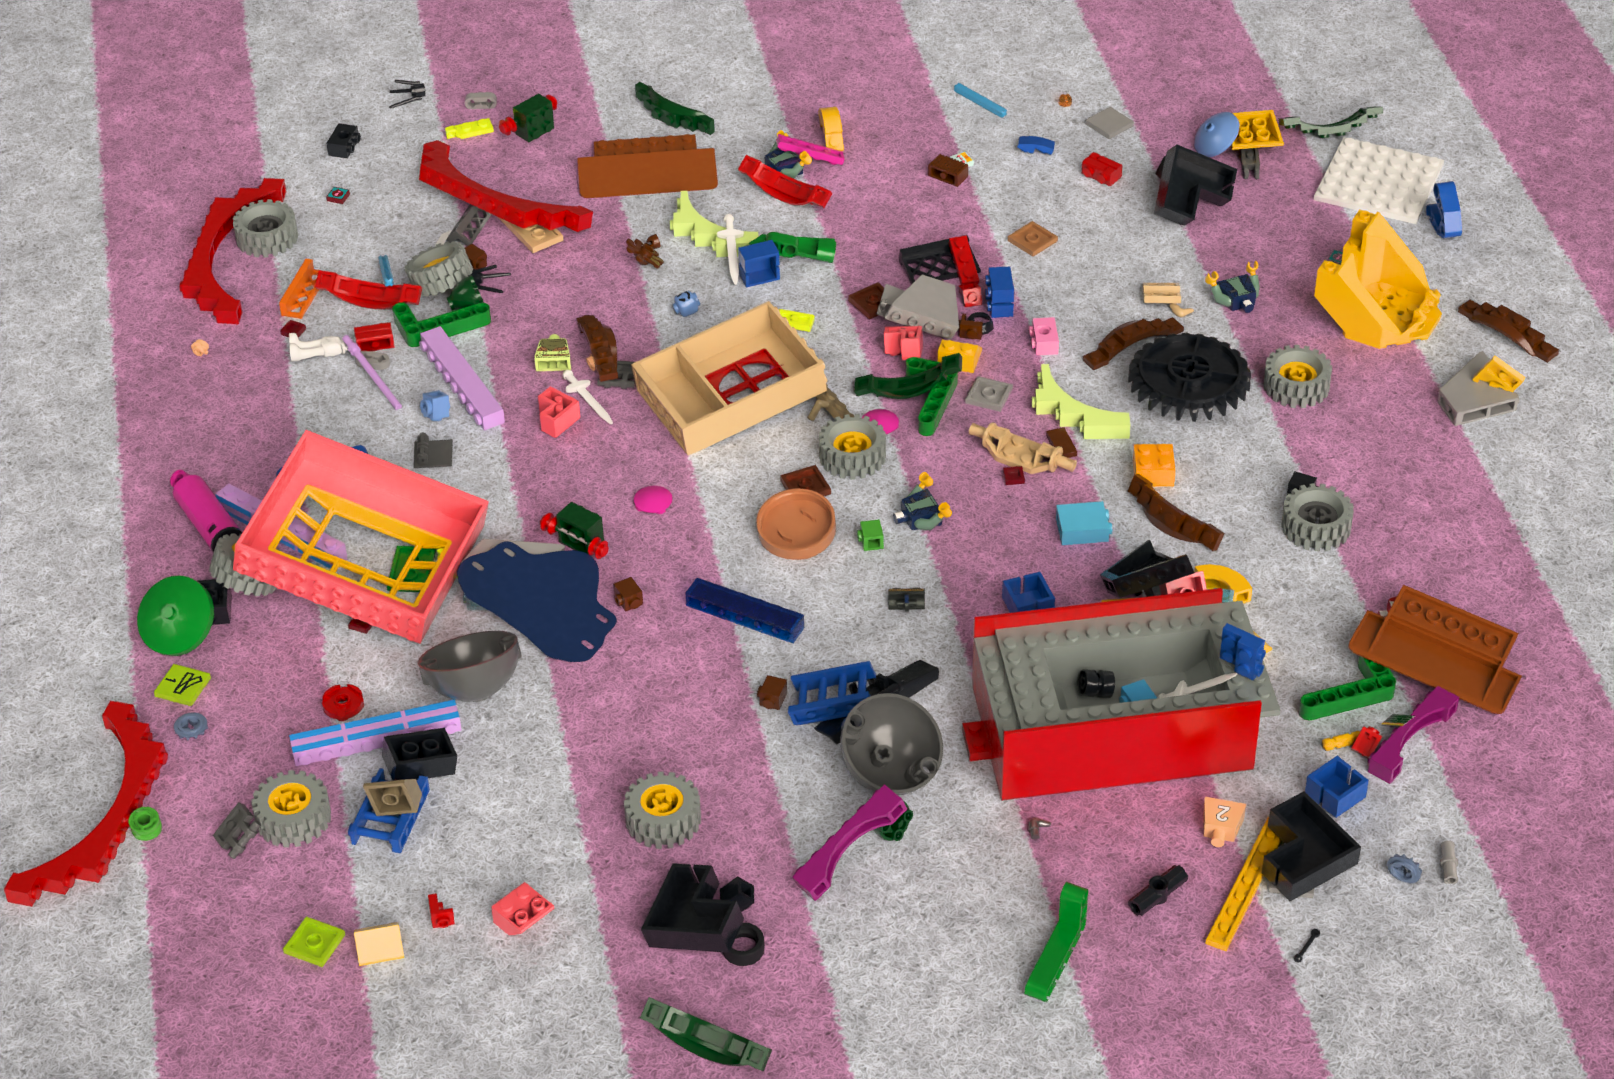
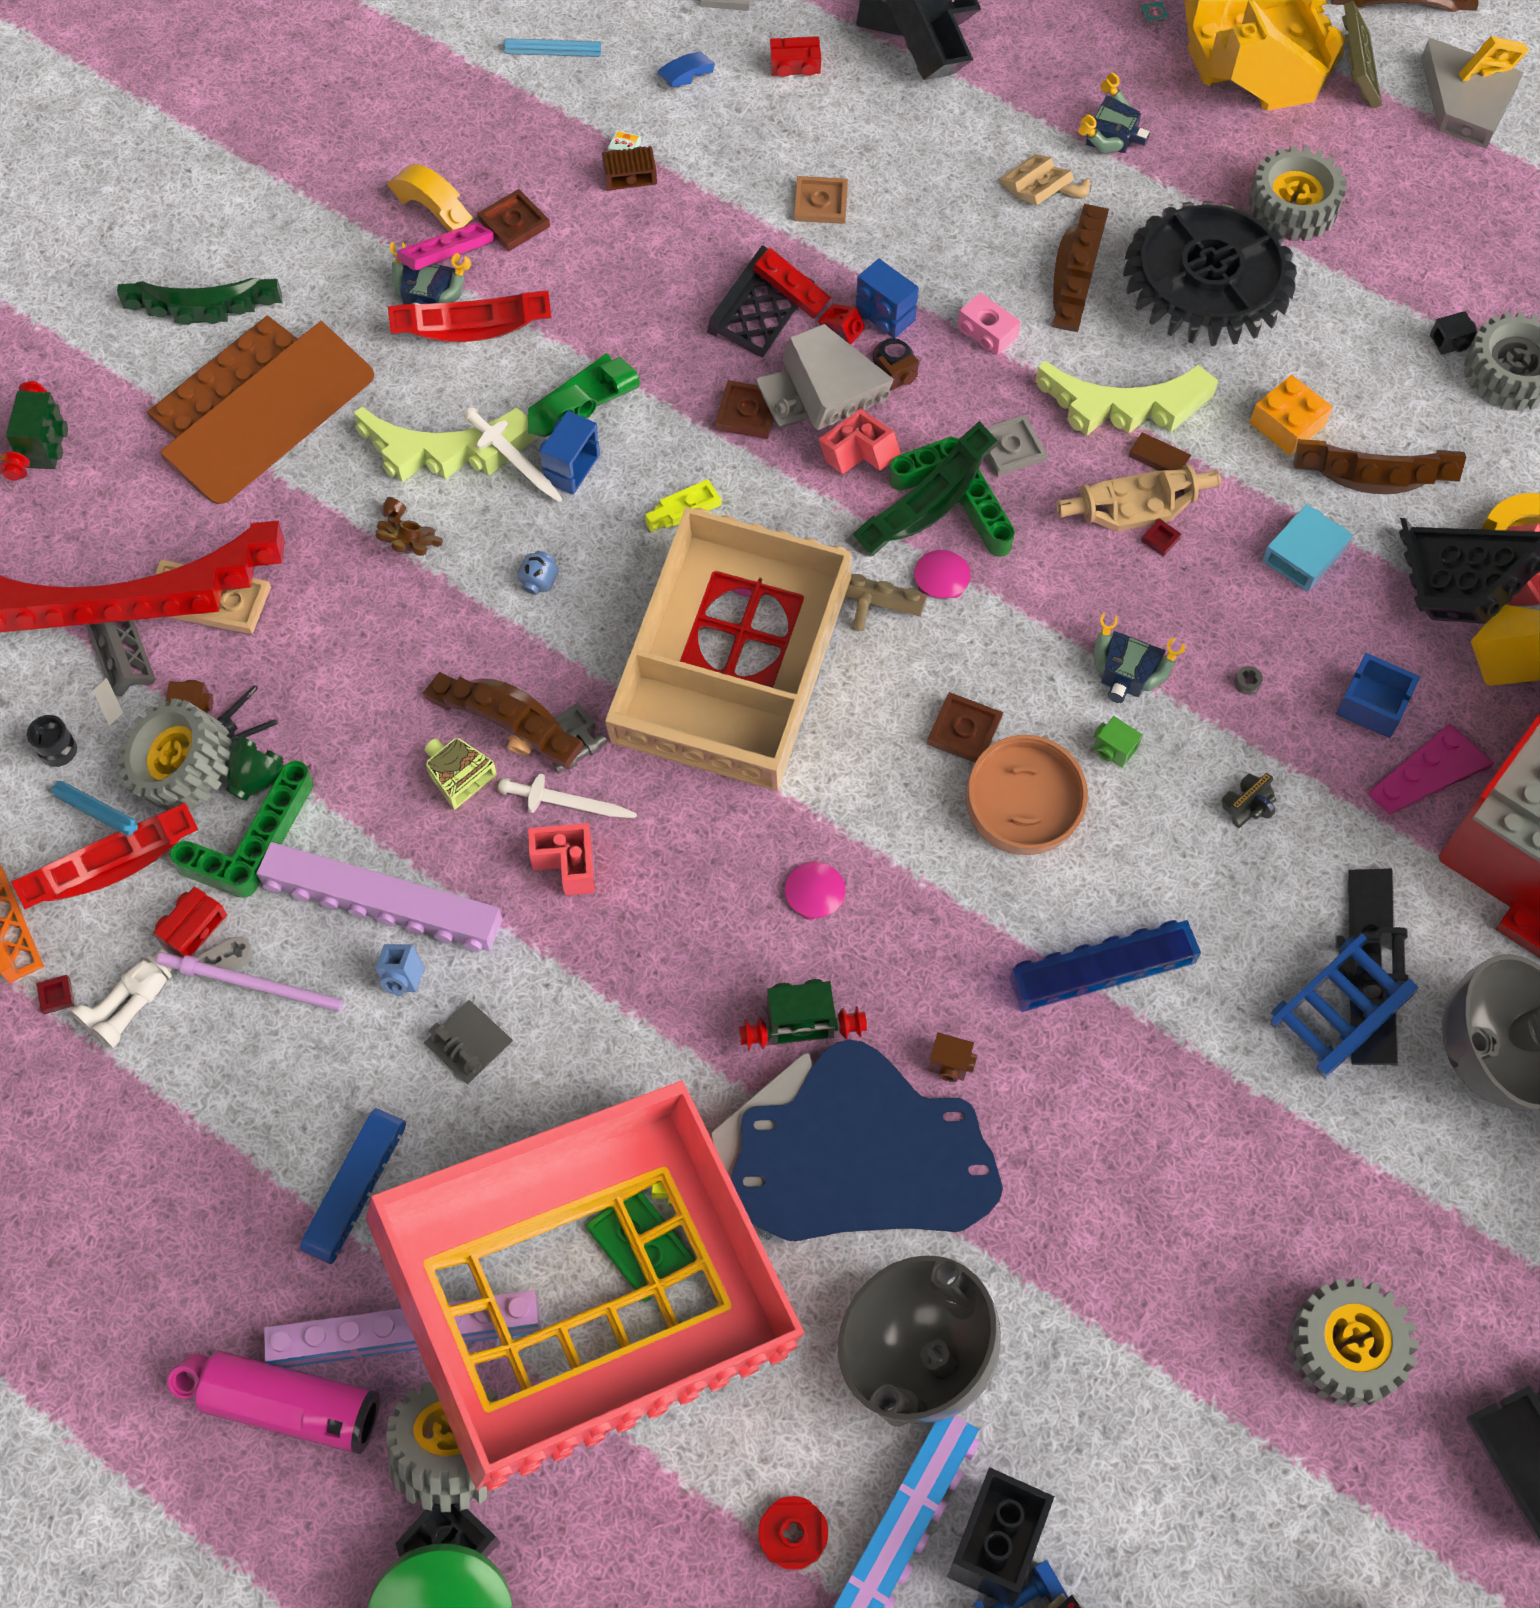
camera: 45 degrees left, 20 degrees up
reddish brown brick [757,675,787,710] -> none
light grey wheel [819,414,886,480] -> none
yellow slope [938,339,982,373] -> none
none -> black wheel [26,715,77,767]
none -> copper plate [477,189,550,252]
none -> dark grey bush [1234,666,1263,695]
none -> olive plate [1342,1,1382,108]

